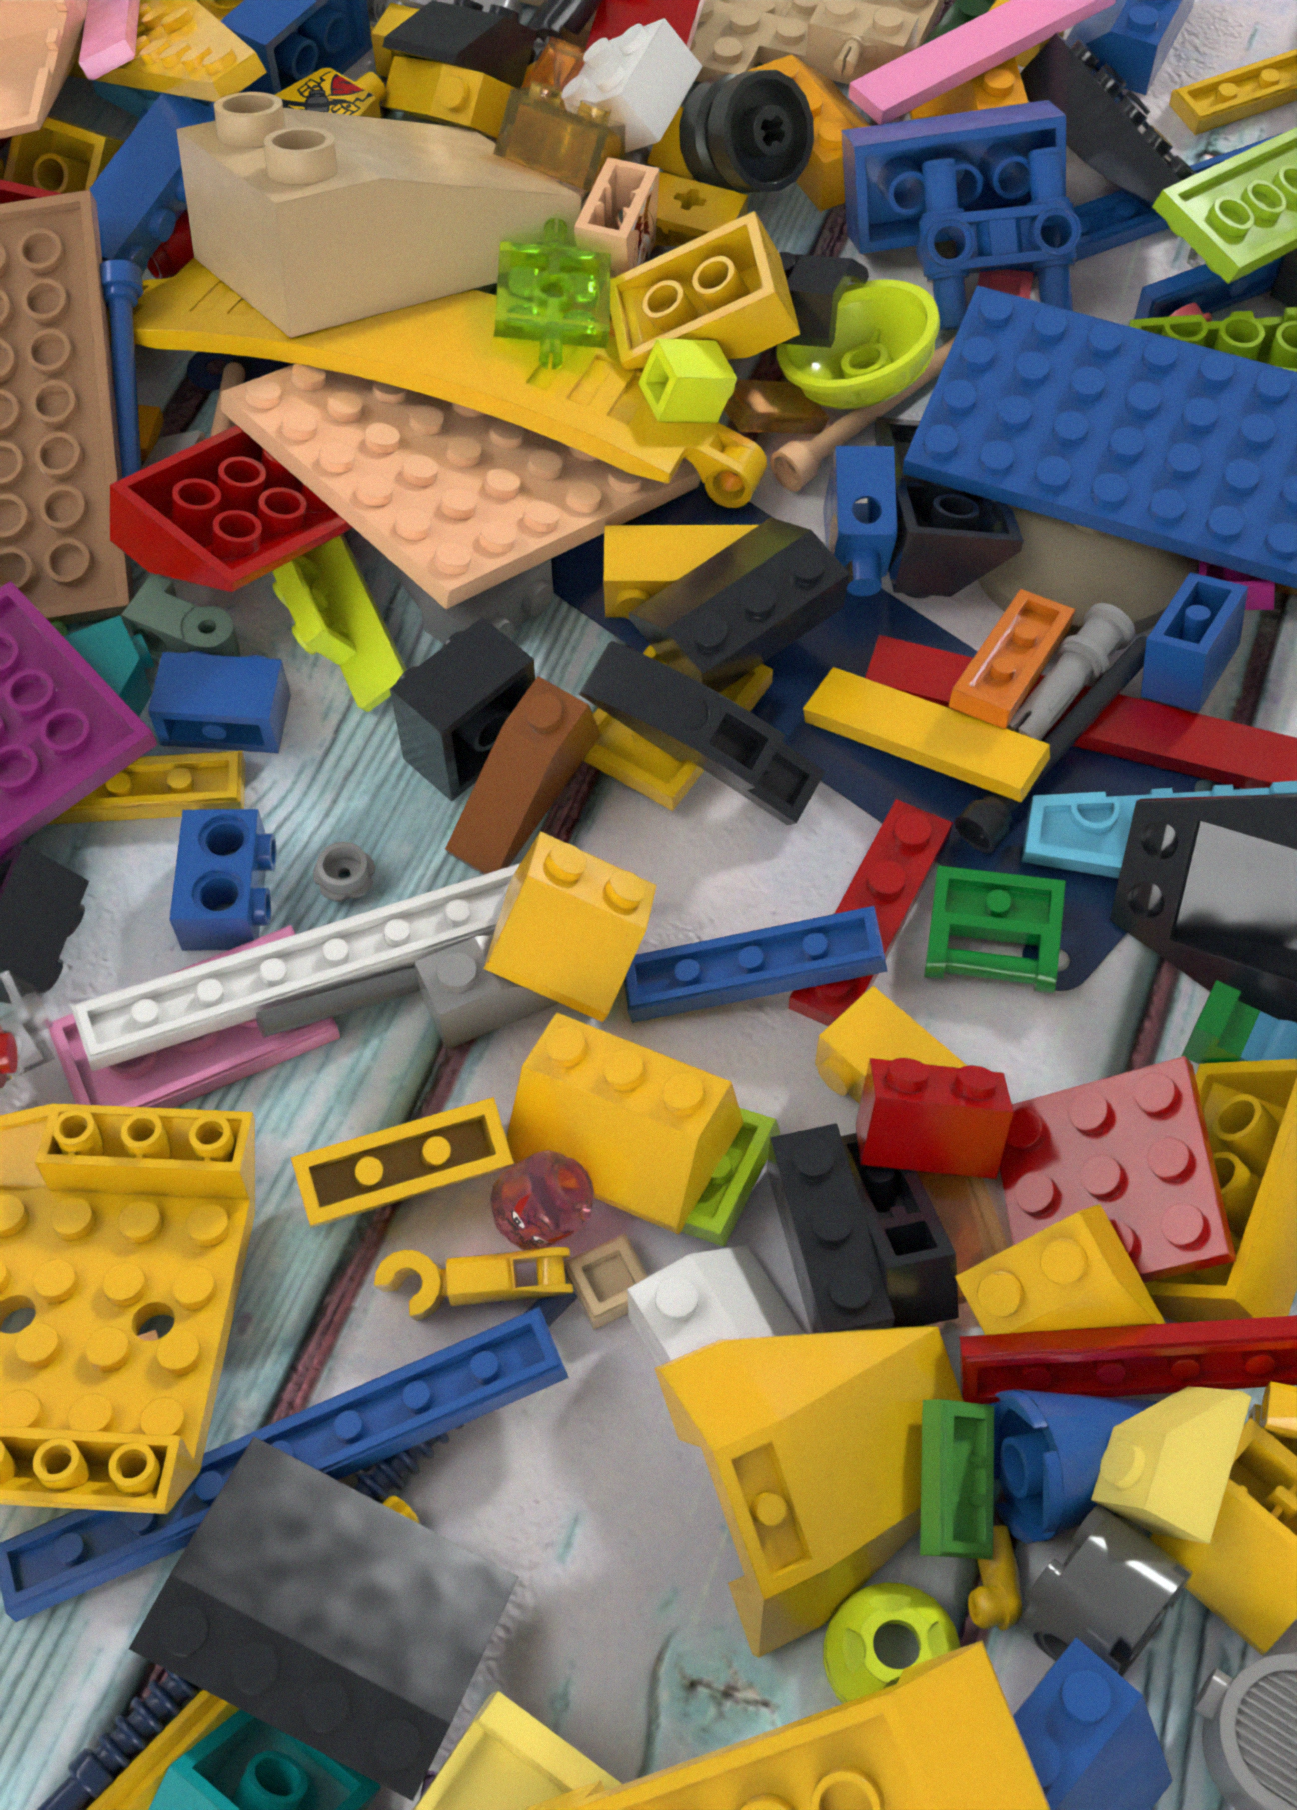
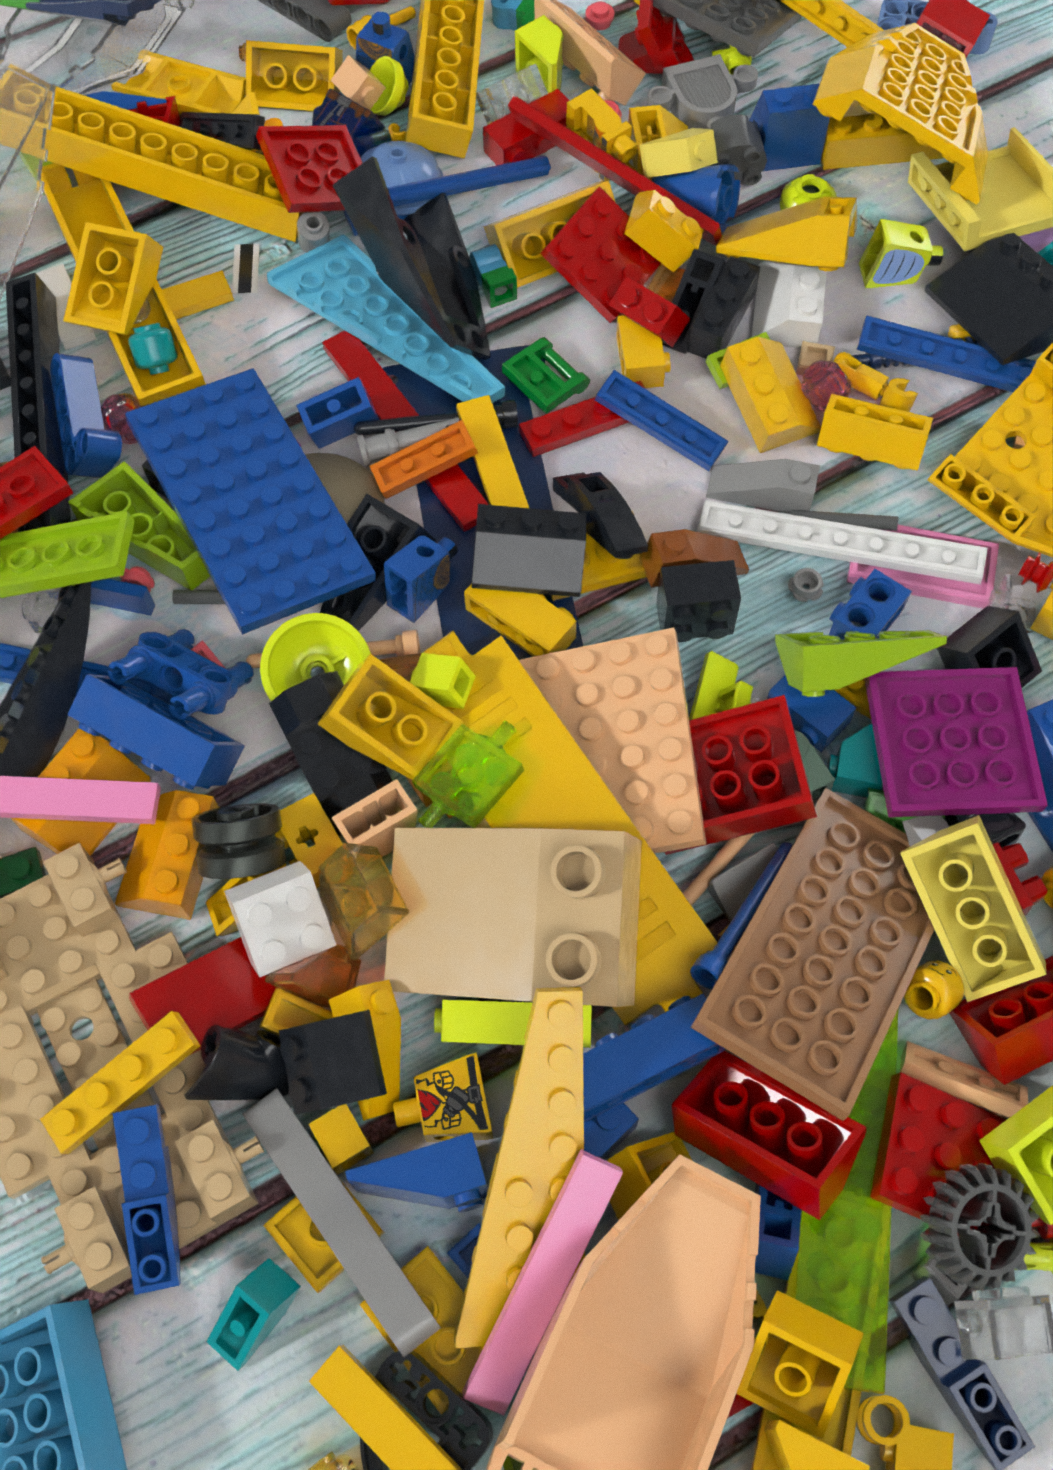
camera: 140 degrees left, 5 degrees up
yellow slope [483,831,657,1022] -> none
bright green plate [920,1399,994,1560] -> none
yellow arm [968,1525,1023,1631] -> none
none -> lime wedge [775,630,947,697]
none -> neon yellow torso [858,219,943,288]

